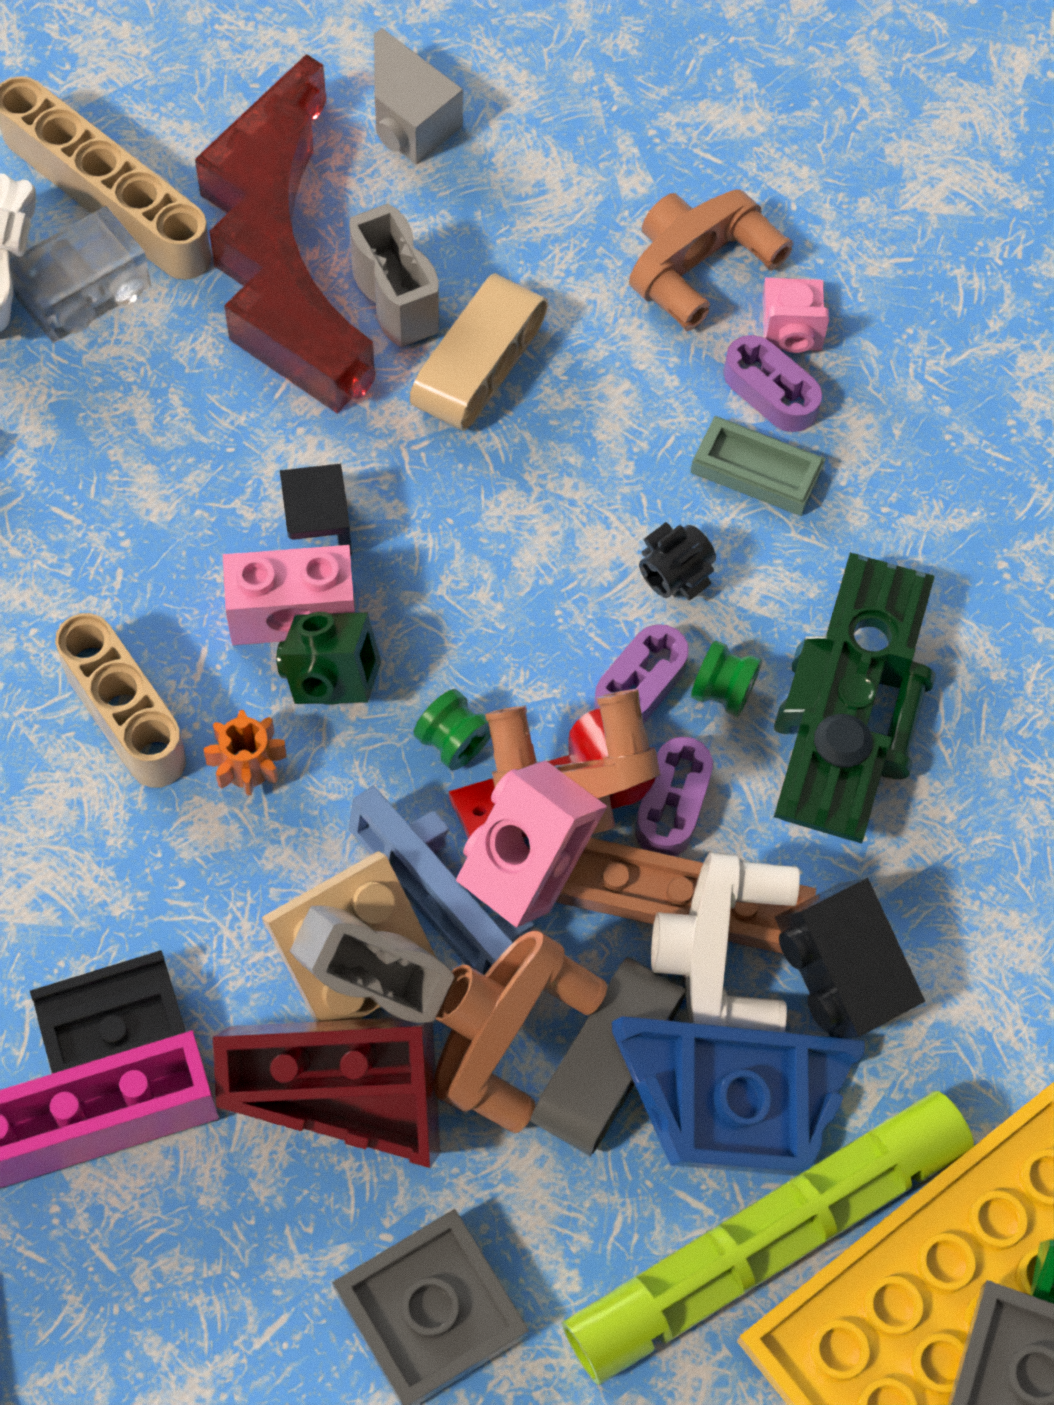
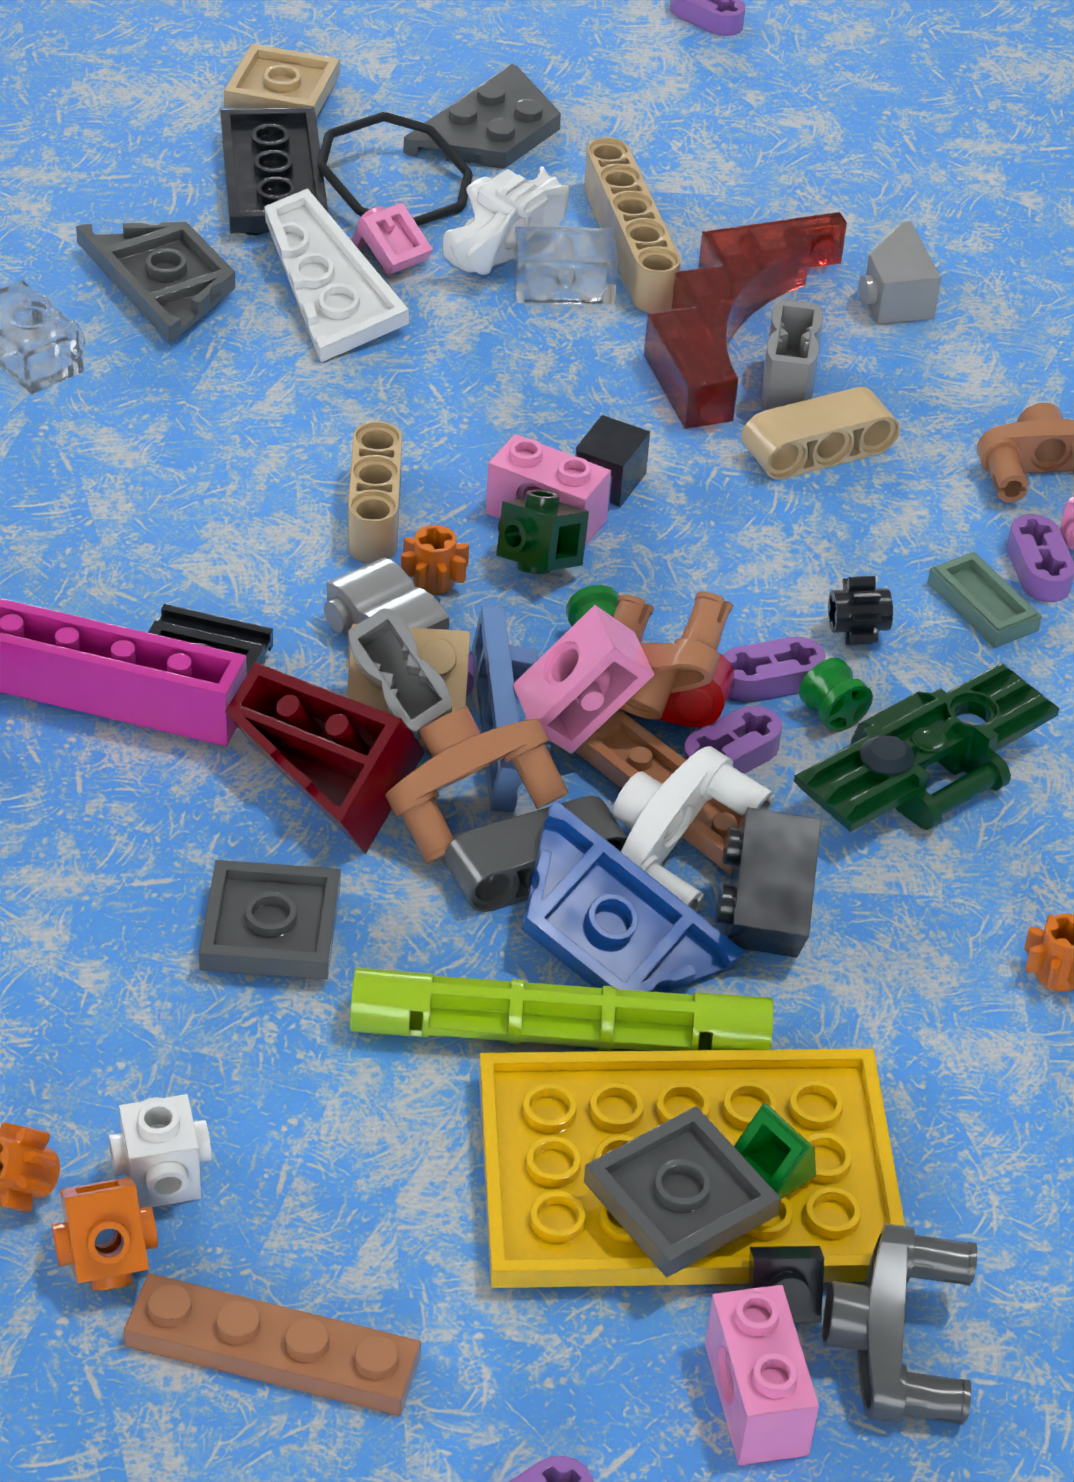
camera: 35 degrees right, 20 degrees down
none -> light grey brick [324,558,449,638]

